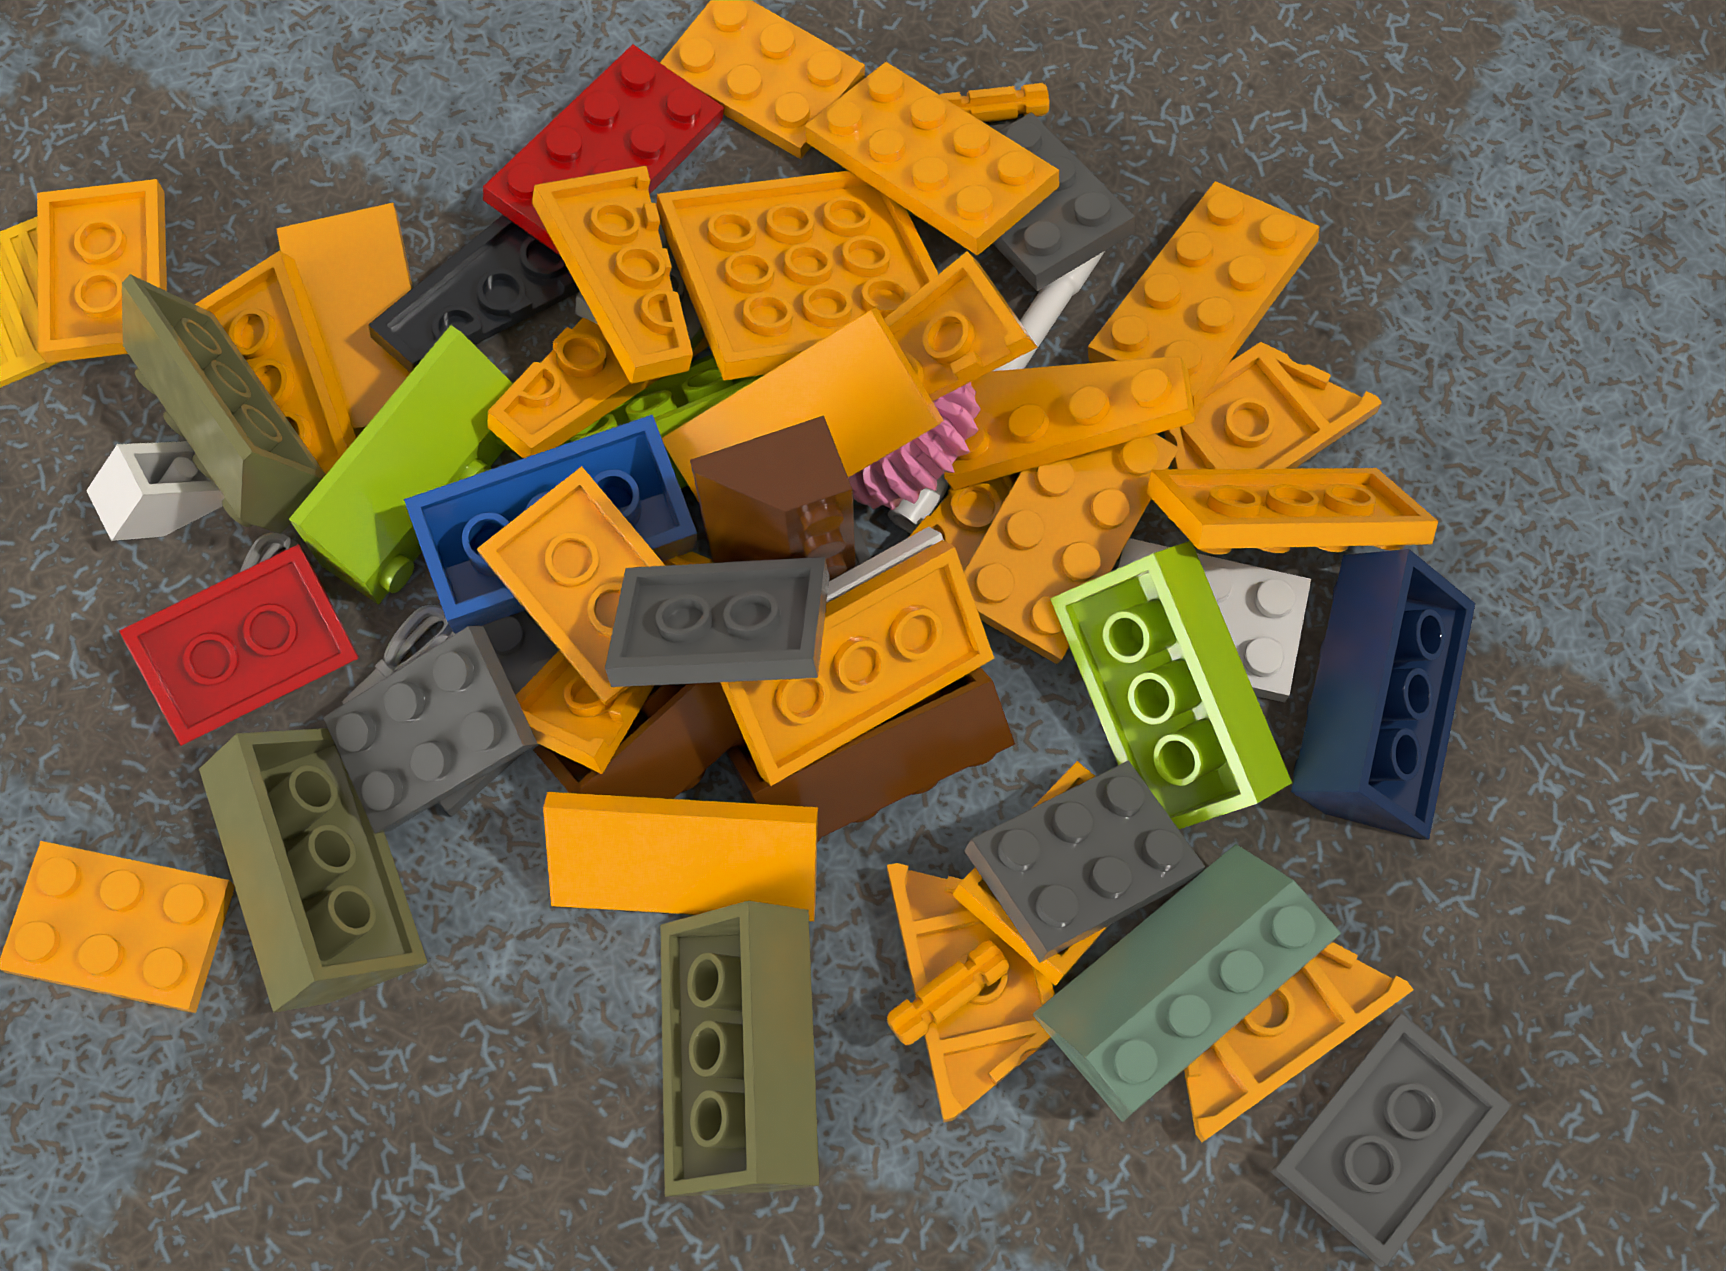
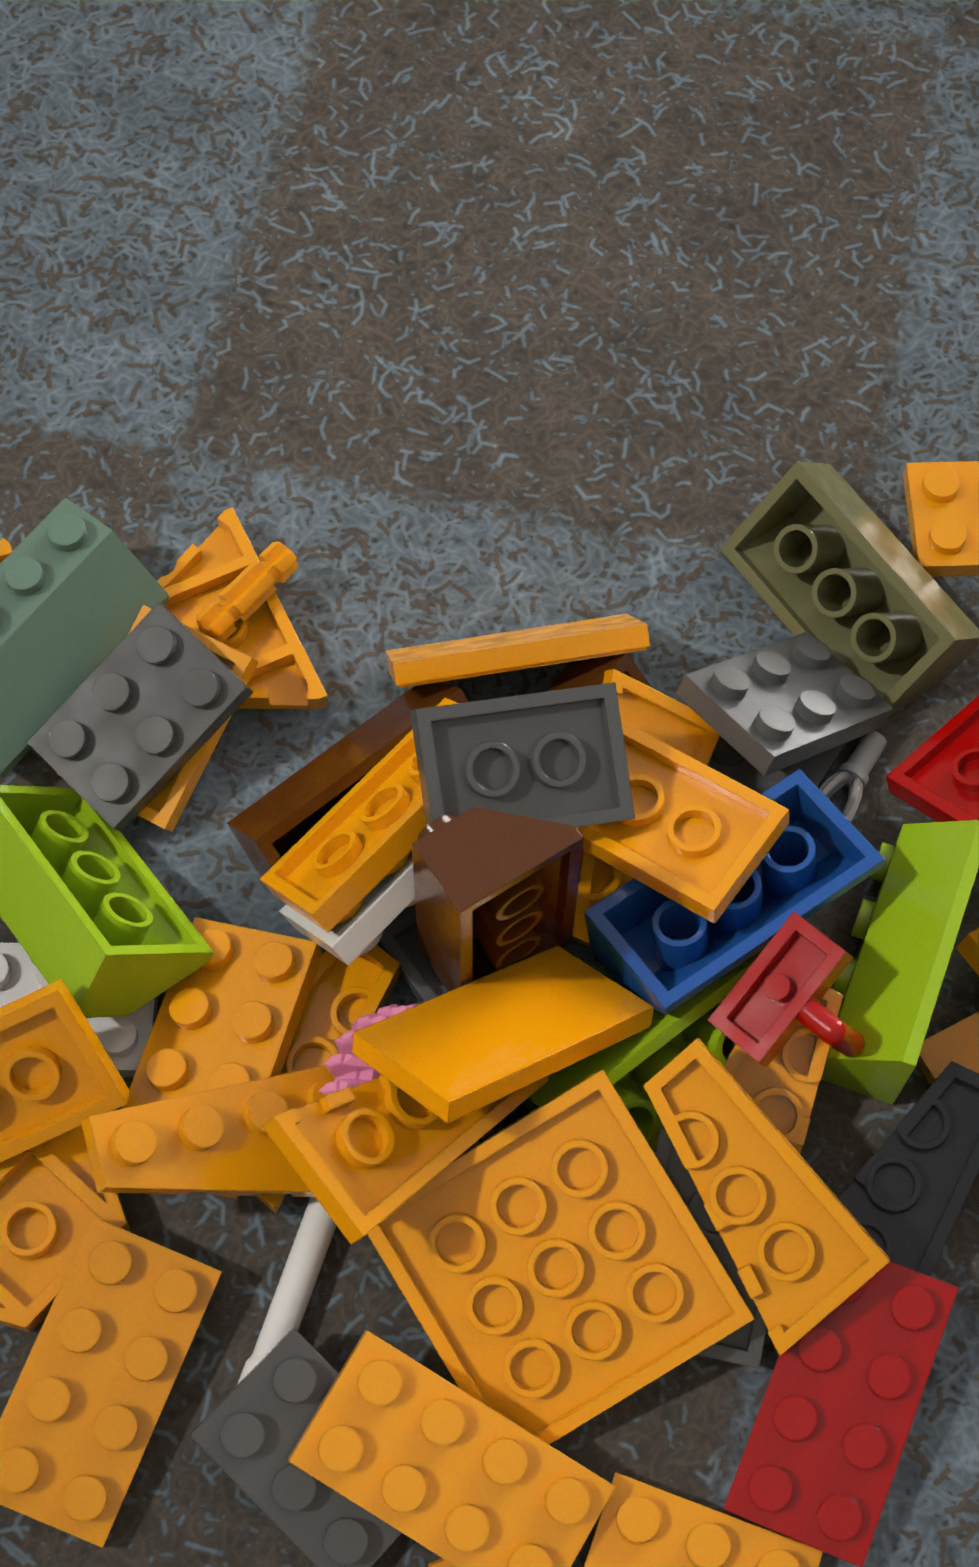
camera: 165 degrees right, 5 degrees down
olive slope [660,901,819,1197] -> none
none -> red plate [708,911,865,1067]

